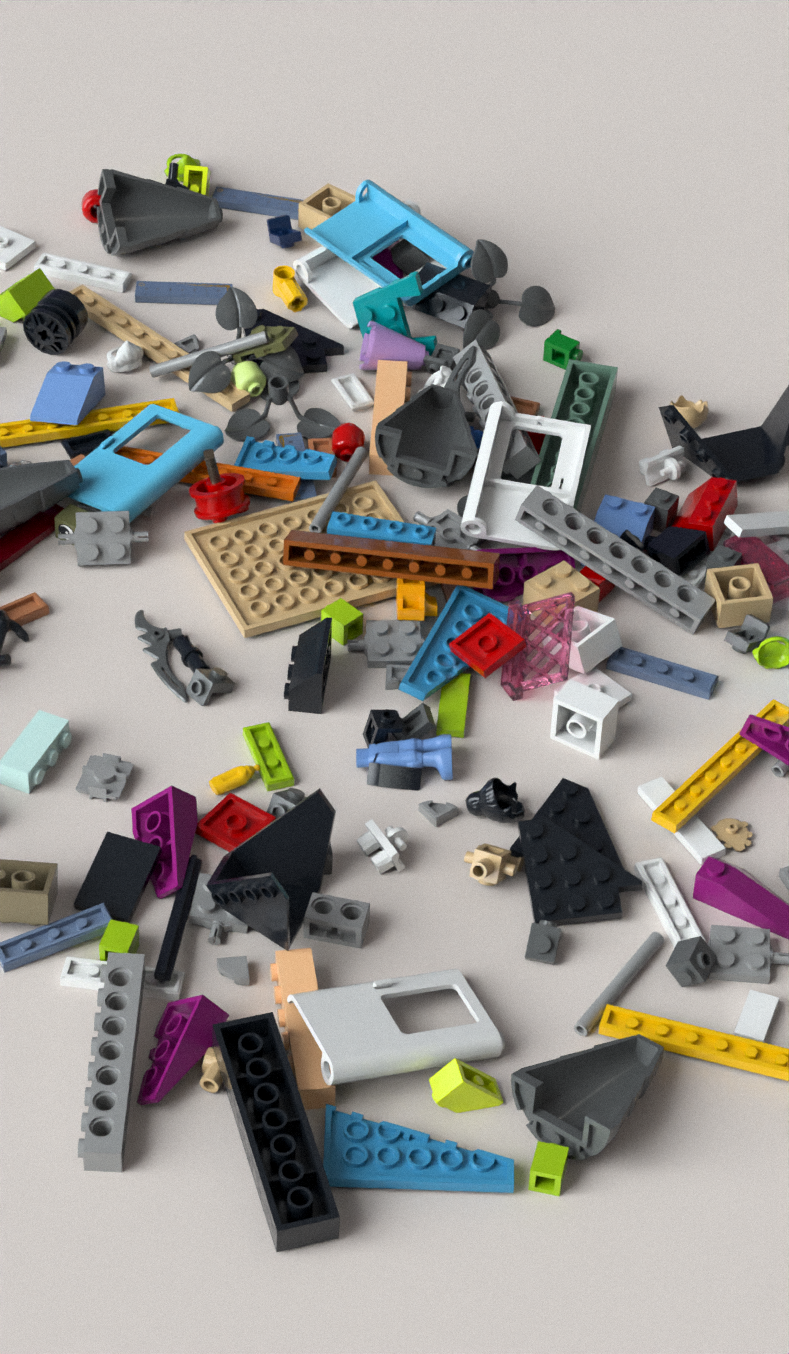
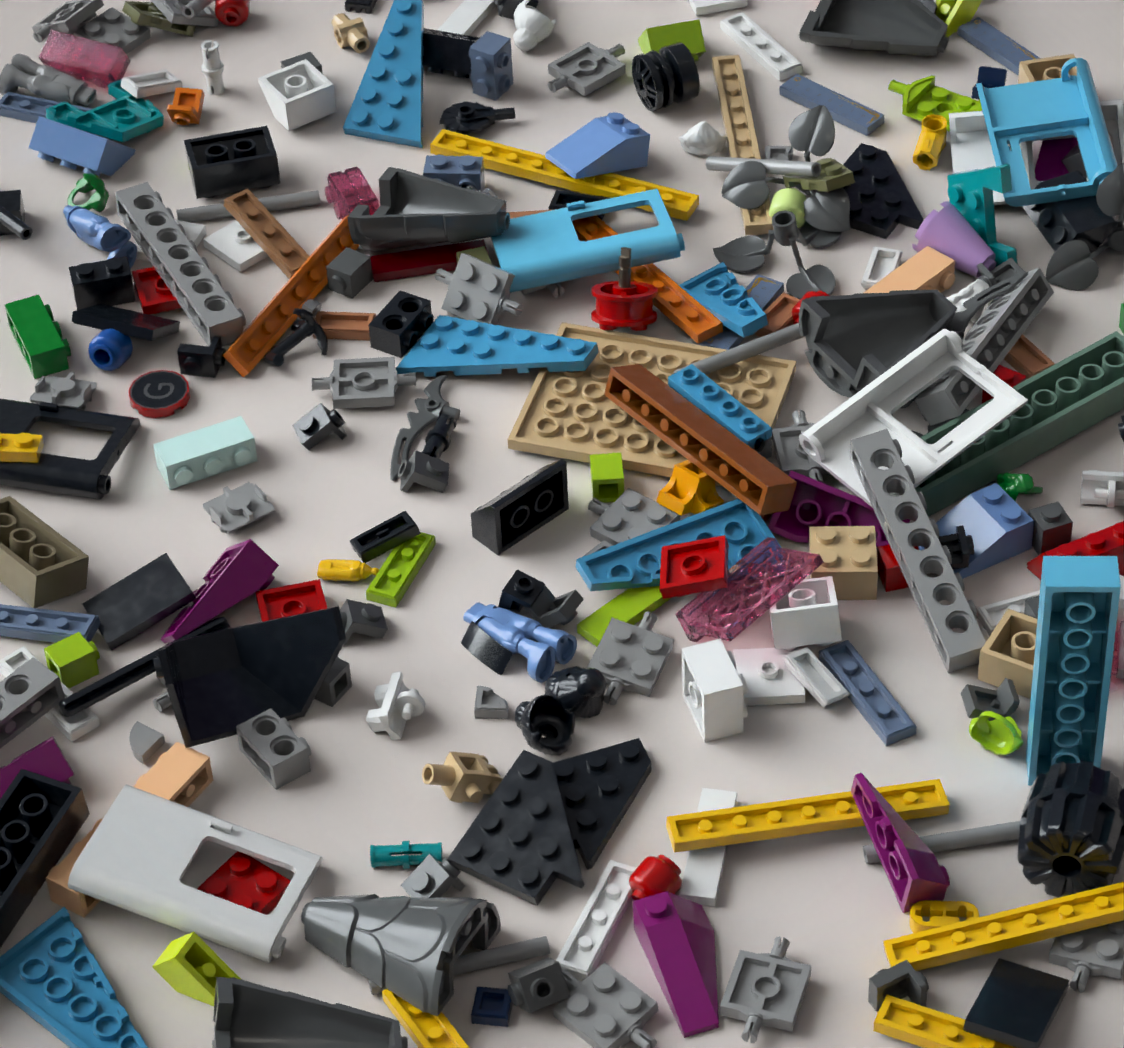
camera: 45 degrees right, 0 degrees up
black torso [644,526,711,577] -> none
tan piece [711,818,753,852] -> none
none -> red plate [197,851,291,915]
none -> black bracket [292,403,347,450]
none -> dark grey cone [301,894,501,1016]
none -> light grey plate [312,357,416,409]
none -> black tile [350,511,421,563]
none -> black brick [369,290,434,358]
none -> teal pin [370,841,443,869]
none -> dark azure wing [396,315,599,377]
none -> dark blue tile [471,986,513,1027]
none -> black piece [545,666,606,718]
none -> light grey plate [587,612,674,705]
none -> red head [629,854,682,901]
none -> white tile [783,647,850,707]
none -> lime plate [888,75,982,132]
none -> green piece [996,473,1043,502]

